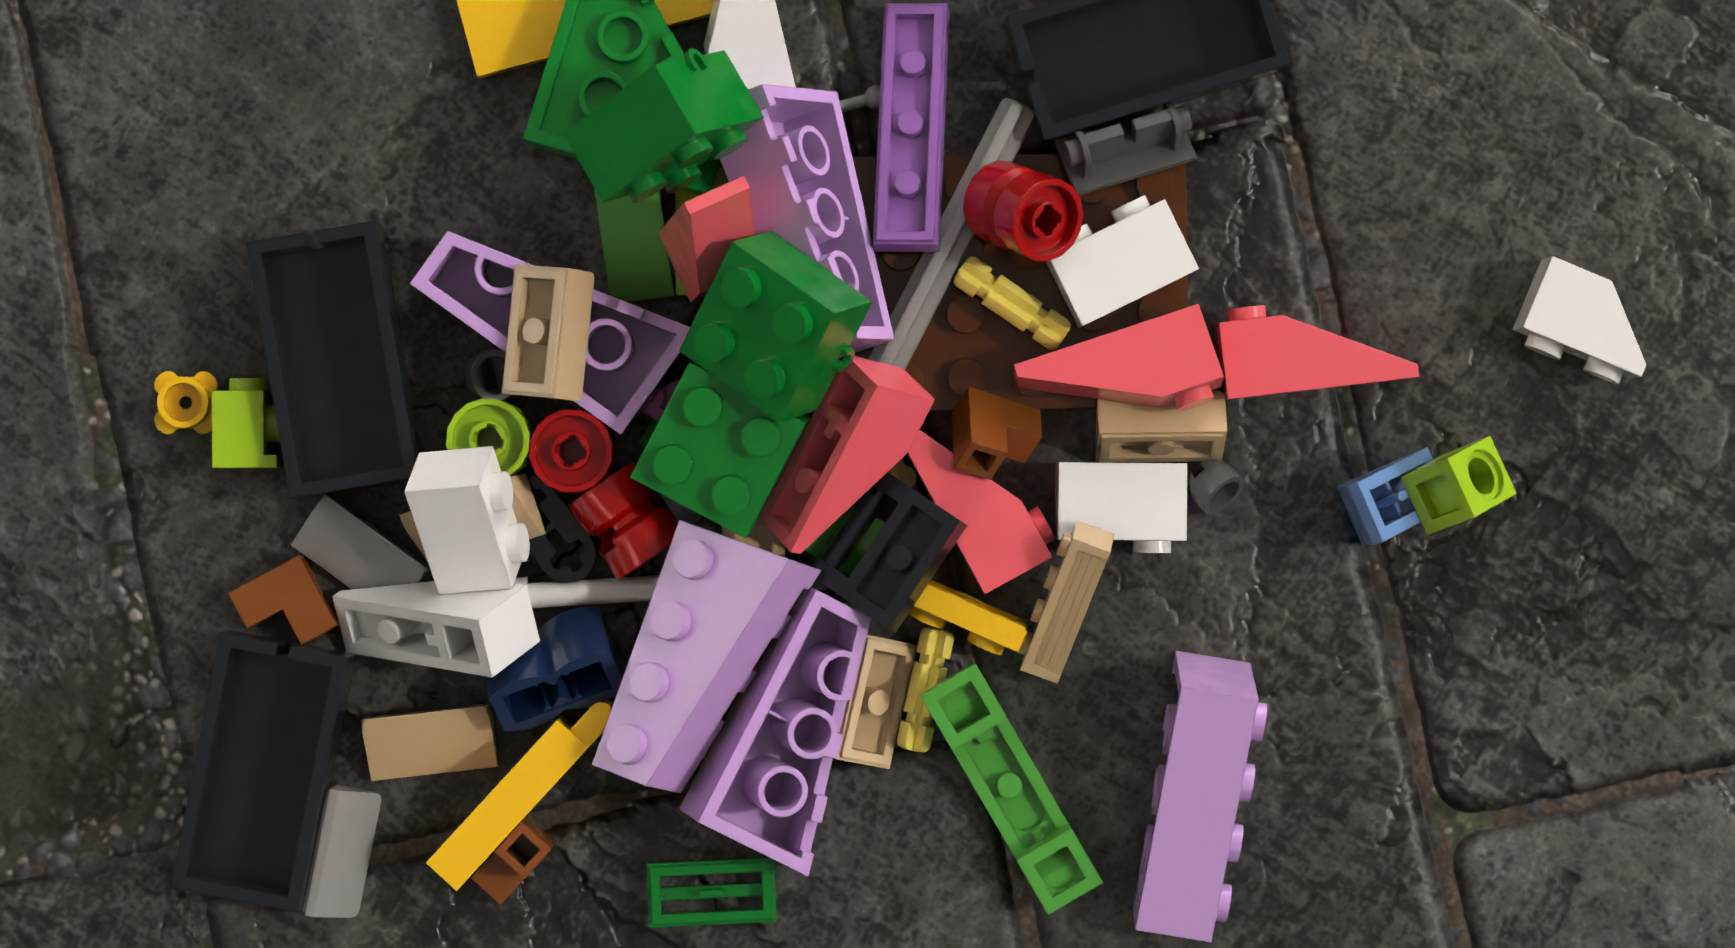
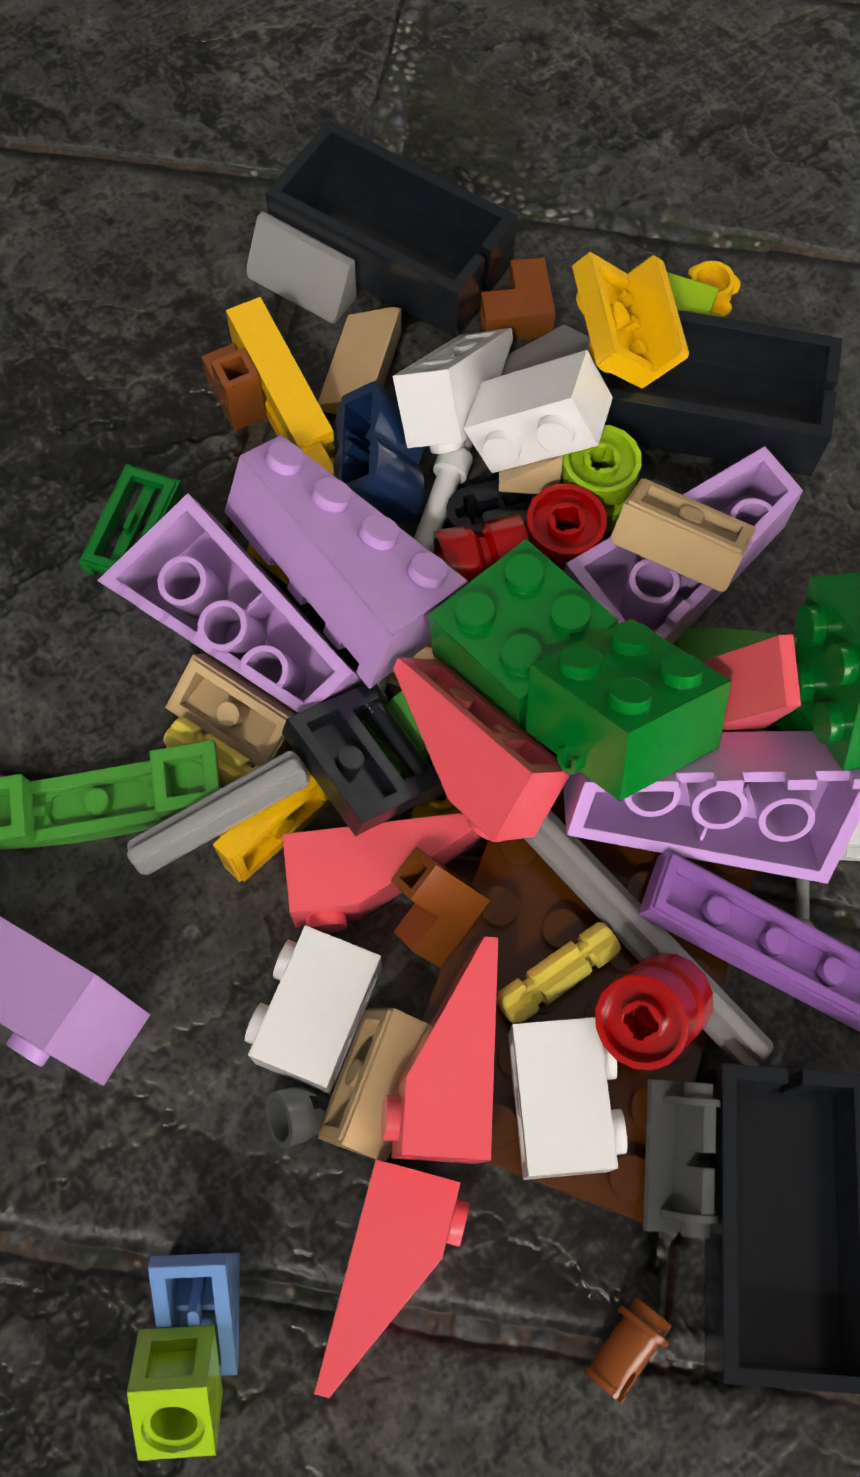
camera: 110 degrees right, 20 degrees down
tan piece [1017,521,1114,684] -> none
none -> light grey axle [127,751,310,875]
none -> yellow bracket [572,252,689,389]
none -> dark orange pin [583,1297,672,1404]

